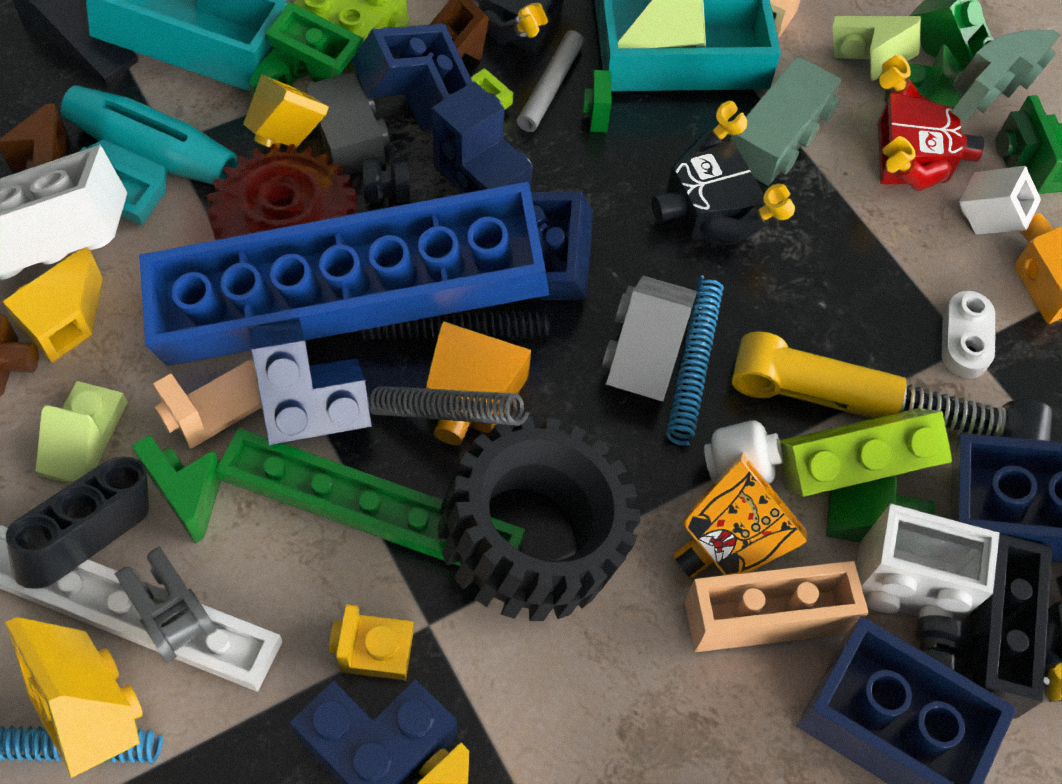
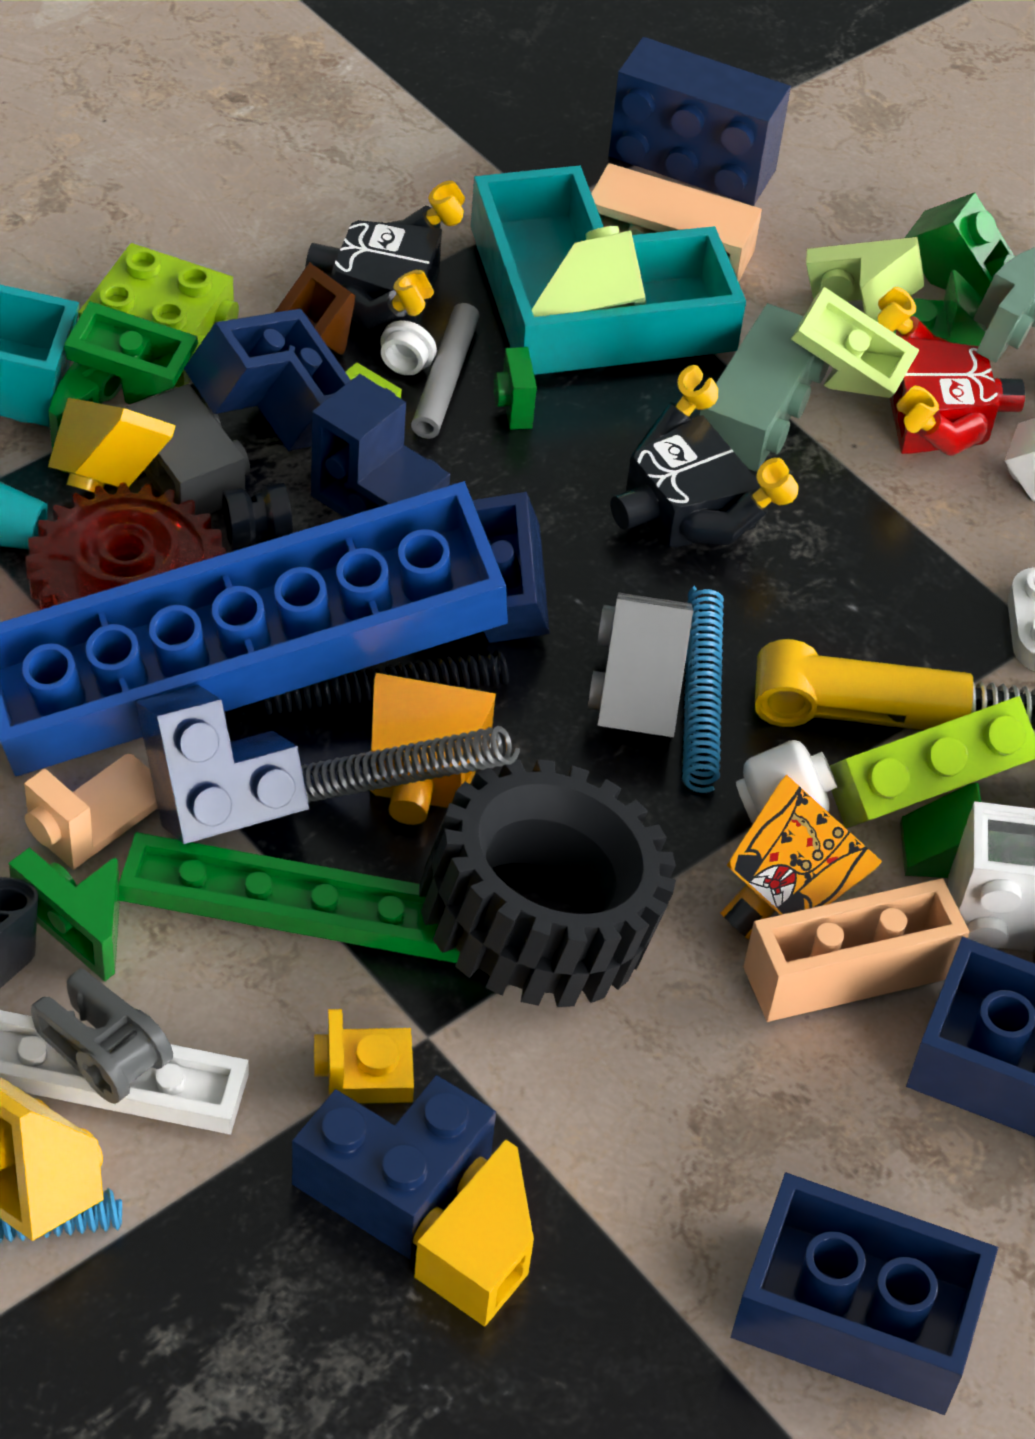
camera: 10 degrees left, 10 degrees down
none -> white plate [381,321,437,375]
none -> yellowish green slope [791,287,919,398]

